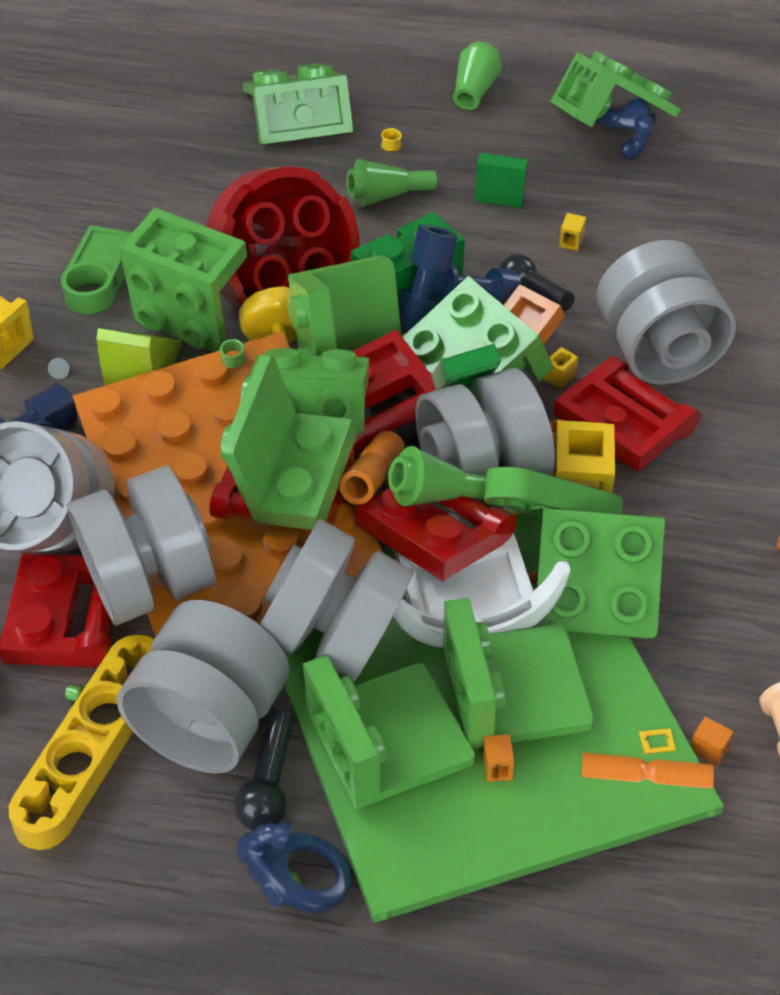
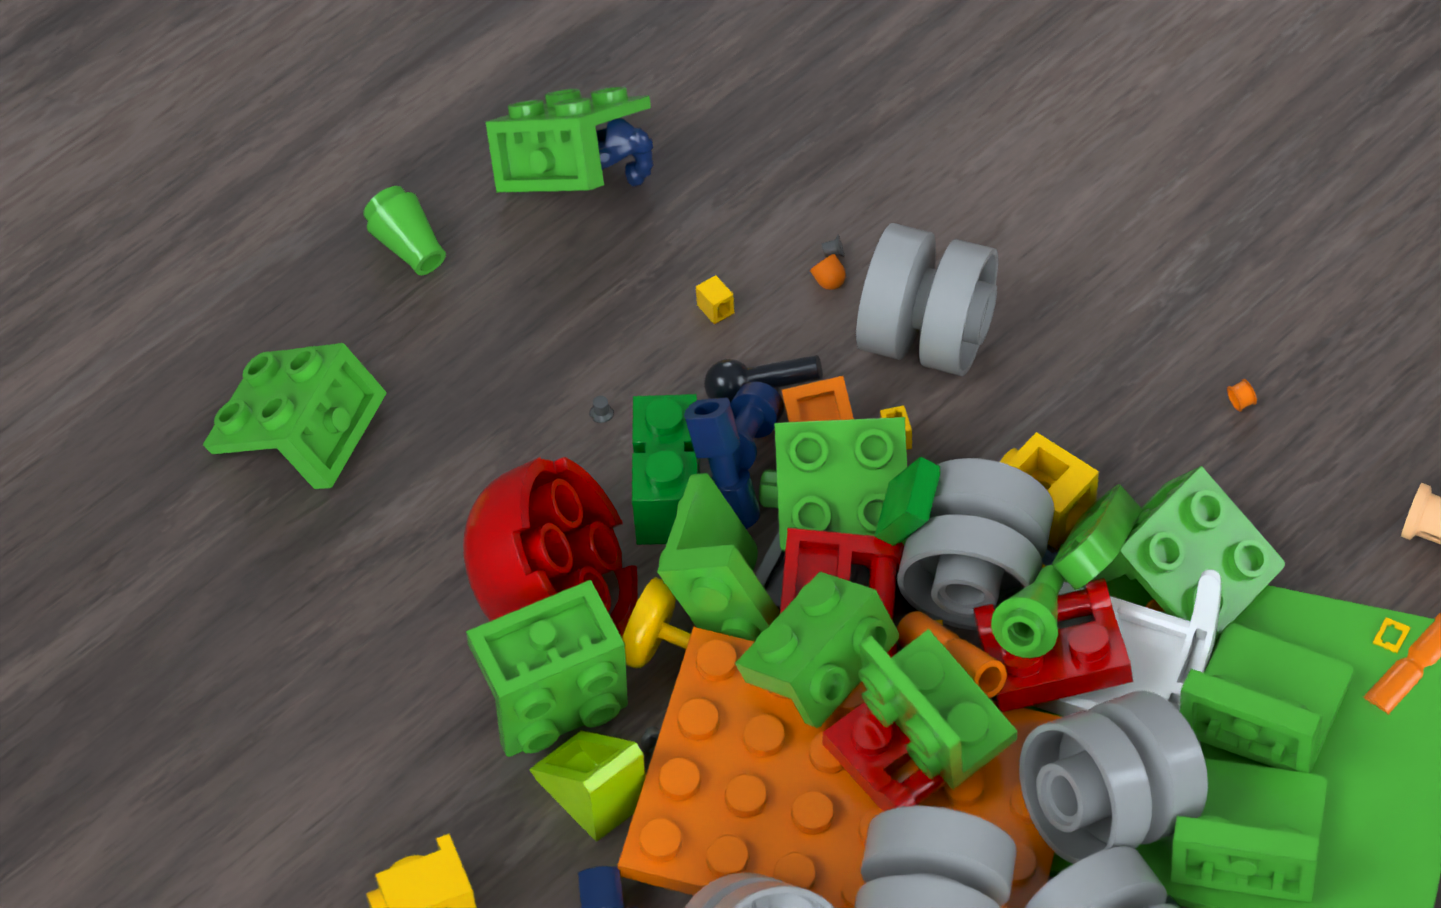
camera: 50 degrees left, 5 degrees up
light grey piece [48,358,69,379] -> none
bright green piece [61,225,133,315] -> none
bright green piece [219,339,246,368] -> none
bright green cone [346,159,437,208] -> none
yellow piece [381,128,402,152] -> none
green tile [474,152,528,208] -> none
orange piece [483,734,514,782] -> none
red plate [553,356,701,472] -> none
orange piece [691,716,734,767] -> none

